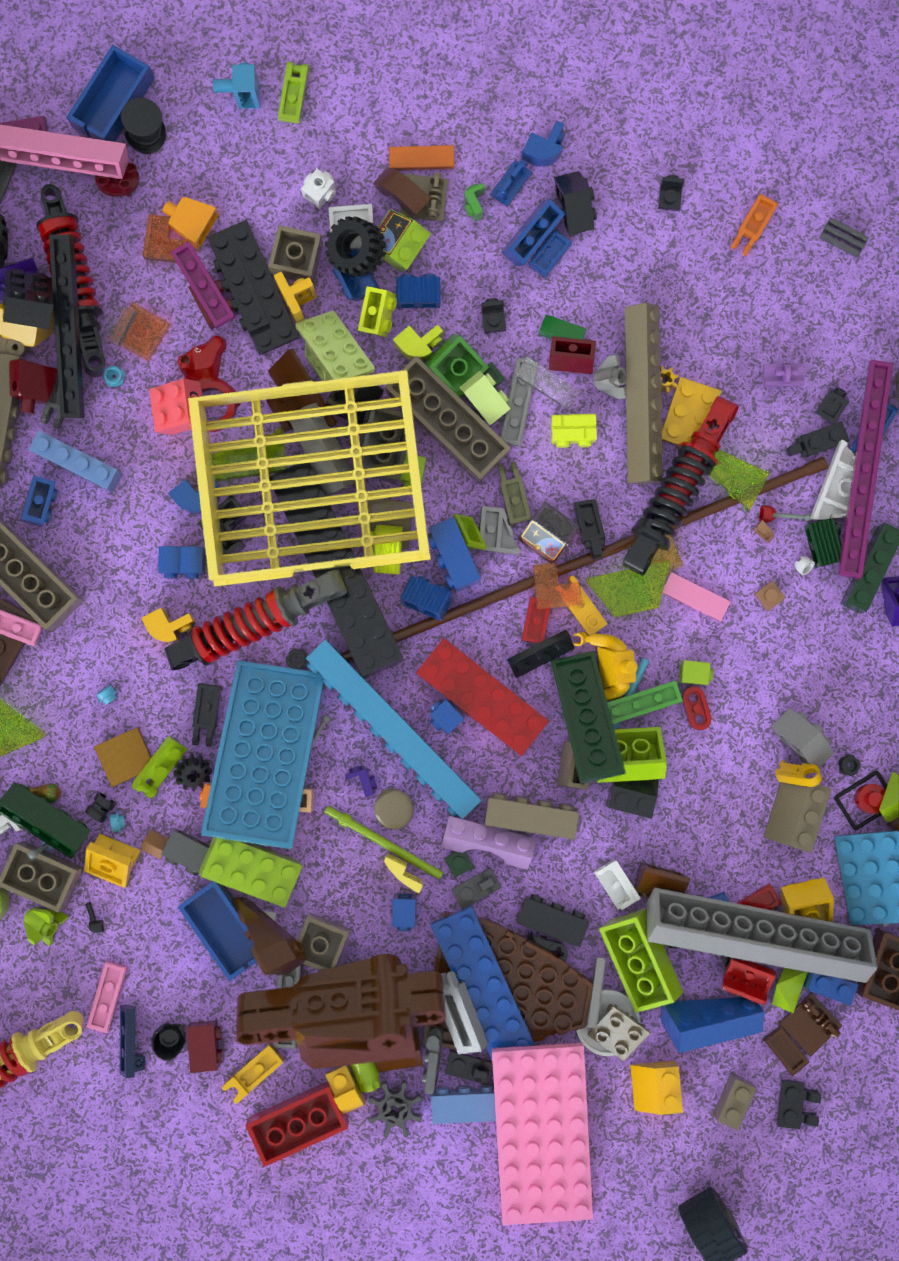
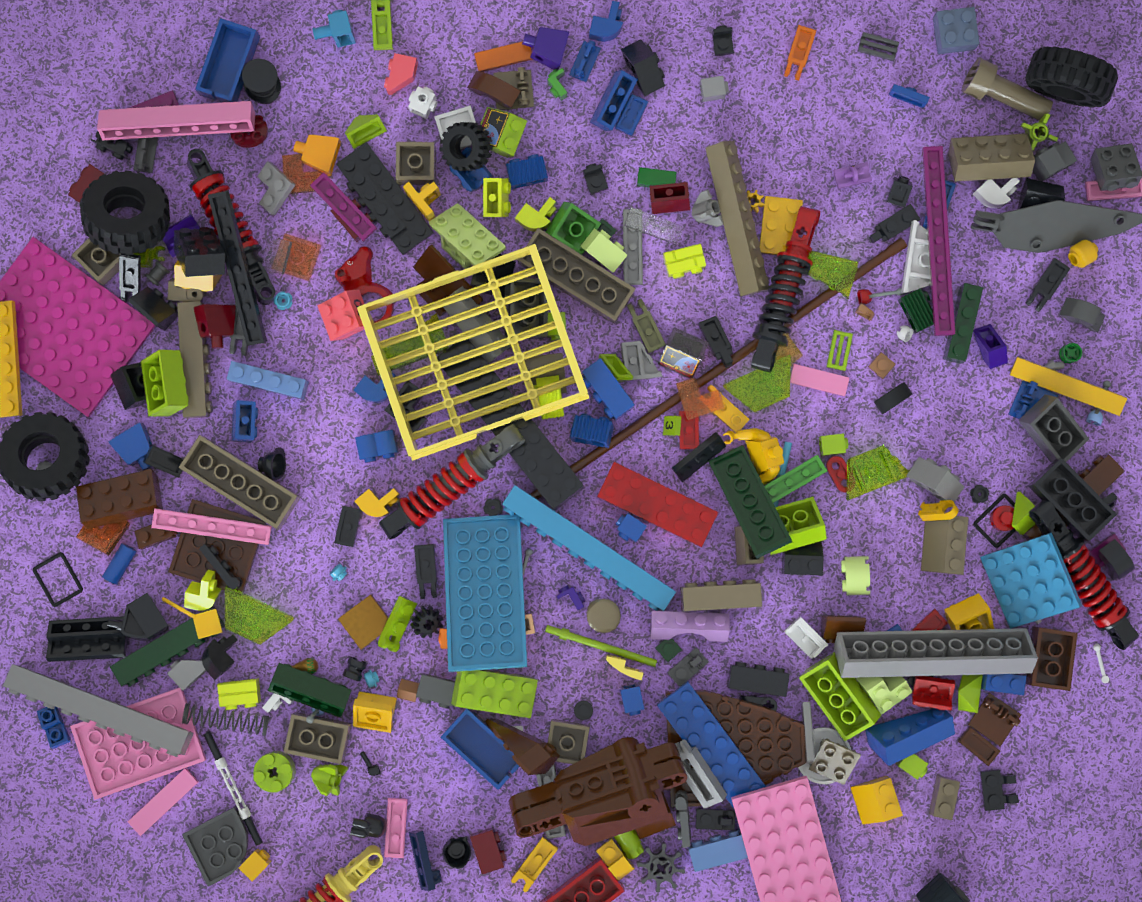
camera: 10 degrees left, 0 degrees up
none -> light grey plate [257,161,296,215]
none -> black piece [258,447,286,481]
none -> black plate [334,506,362,547]
none -> lime slope [345,114,387,149]
none -> black piece [350,813,386,838]
none -> coral slope [384,53,418,95]
none -> dark purple torso [522,27,569,70]
none -> black plate [574,700,593,720]
none -> lime tile [663,416,681,436]
none -> light grey brick [700,76,729,102]
none -> lime tile [826,330,853,371]
none -> yellowish green brick [841,556,870,596]
none -> clear neon green wing [846,445,910,501]
none -> yellowish green brick [856,676,913,715]
none -> black tyre [874,382,913,414]
none -> blue plate [889,84,930,108]
none -> lime brick [895,754,928,780]

